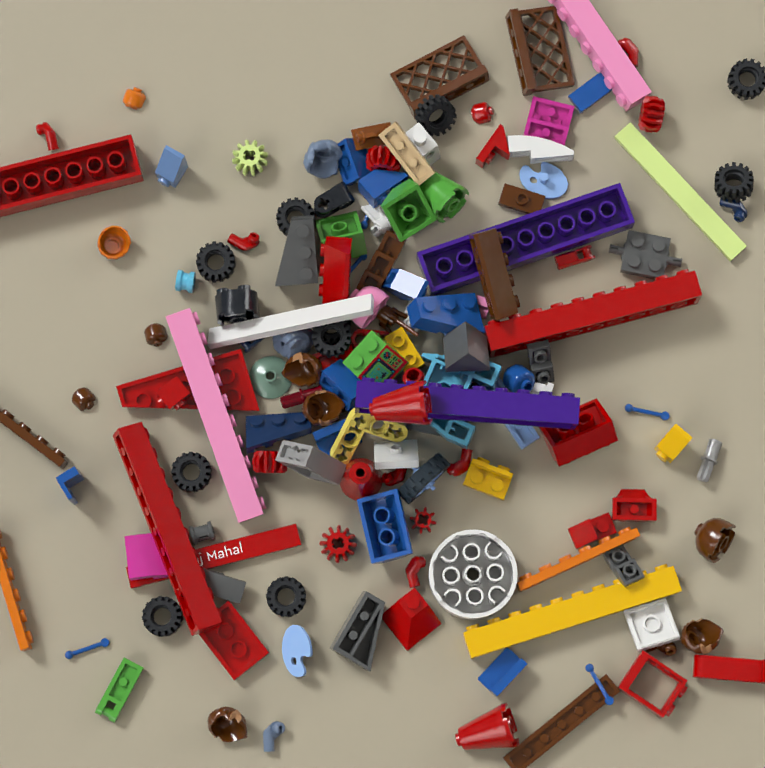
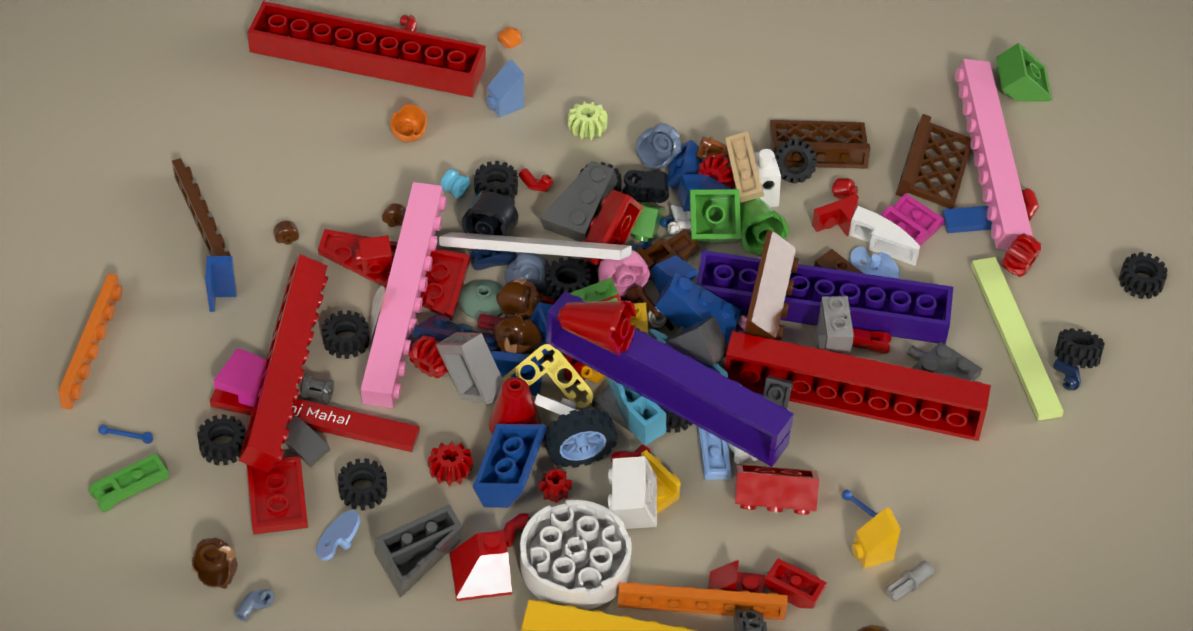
camera: 25 degrees right, 30 degrees down
none -> white sticker [369,286,385,339]
none -> white brick [608,456,657,529]
none -> light grey window [816,296,854,355]

